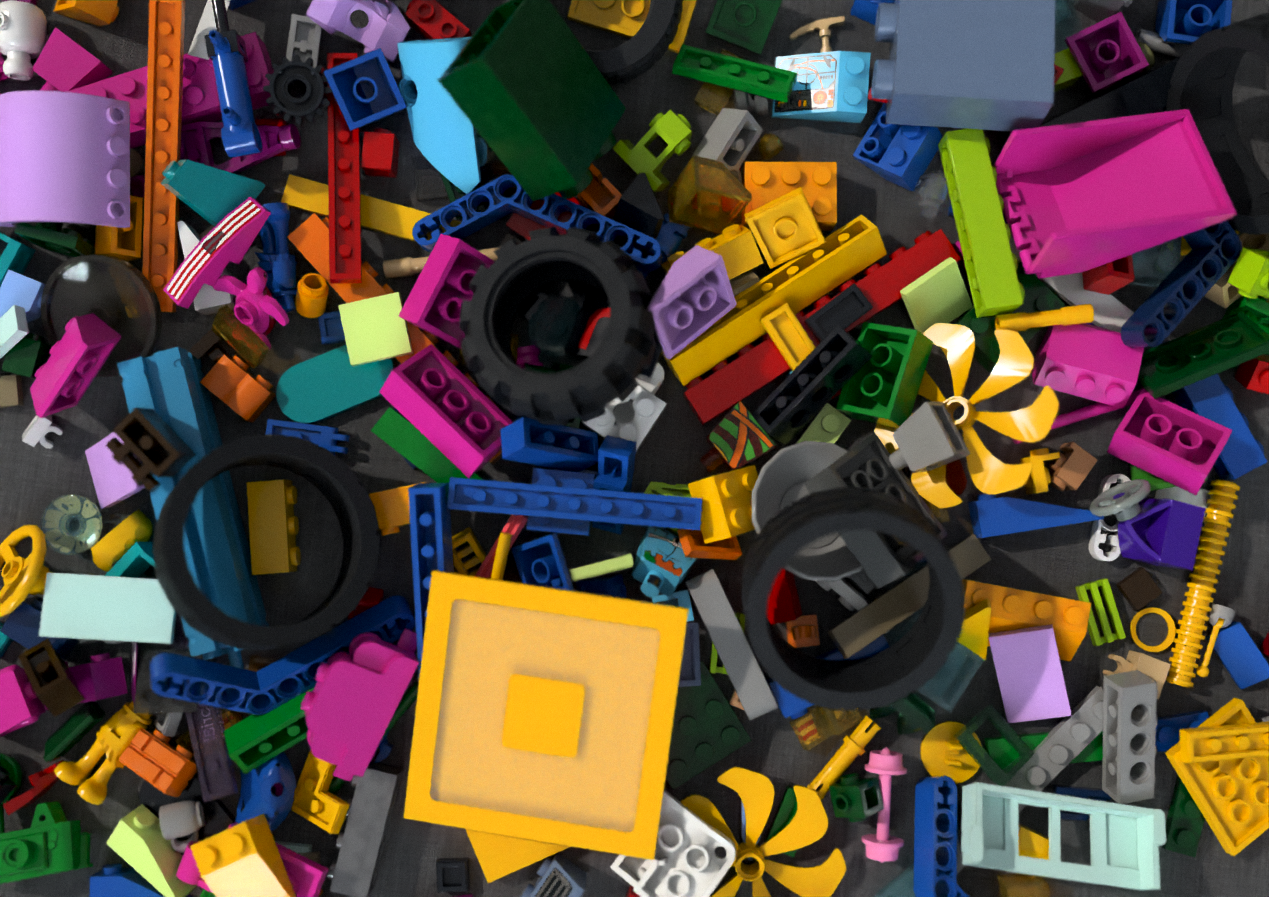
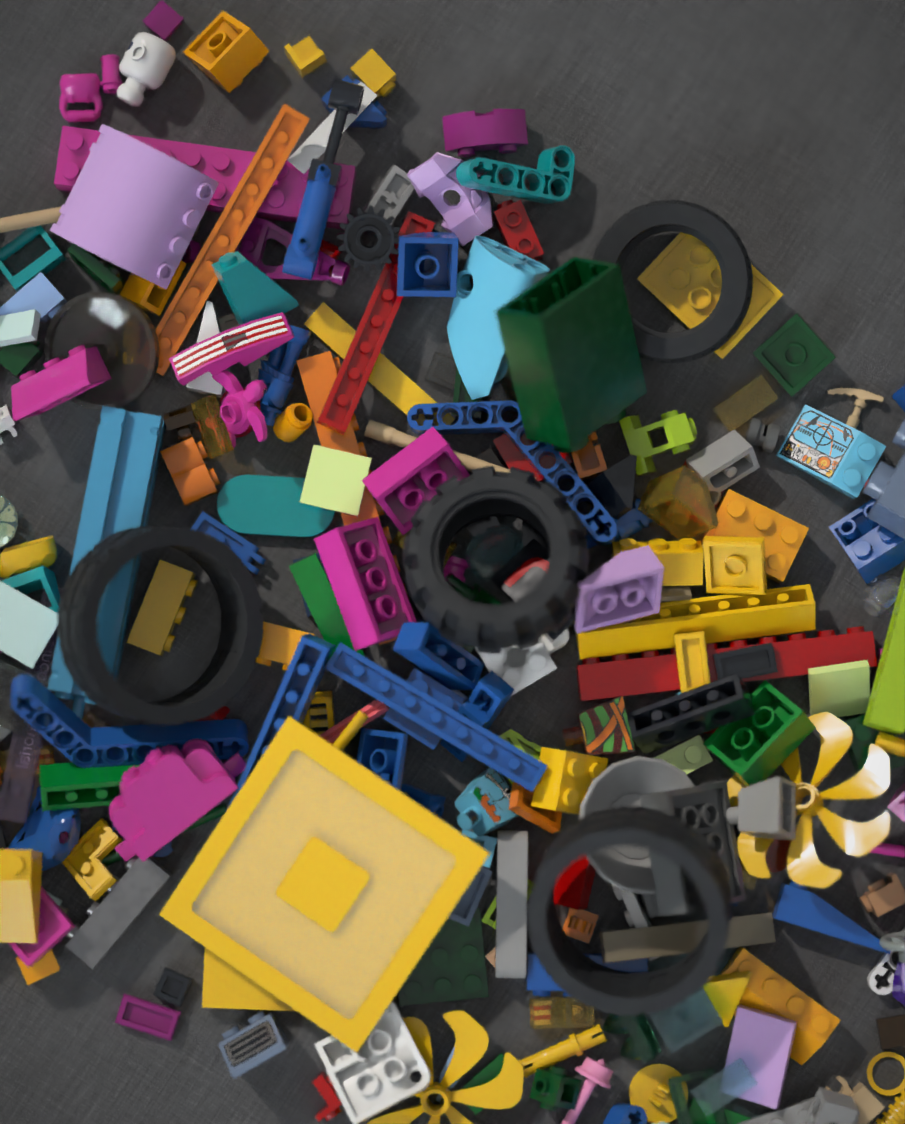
camera: 20 degrees right, 0 degrees up
dark pink torso [33,28,113,92] -> none
lavender tile [85,432,146,509] -> none
dark brown brick [106,408,195,492] -> none
blue tile [318,311,346,345] -> none
red brick [361,128,400,178] -> none
yellowish green tile [570,553,634,582] -> none
green tile [672,44,797,103] -> none
clear yellow hinge [758,133,785,160] -> none
yellow bracket [1020,448,1060,494] -> none
lime tile [1075,578,1126,646] -> none
none -> clear light blue tile [690,1058,758,1117]

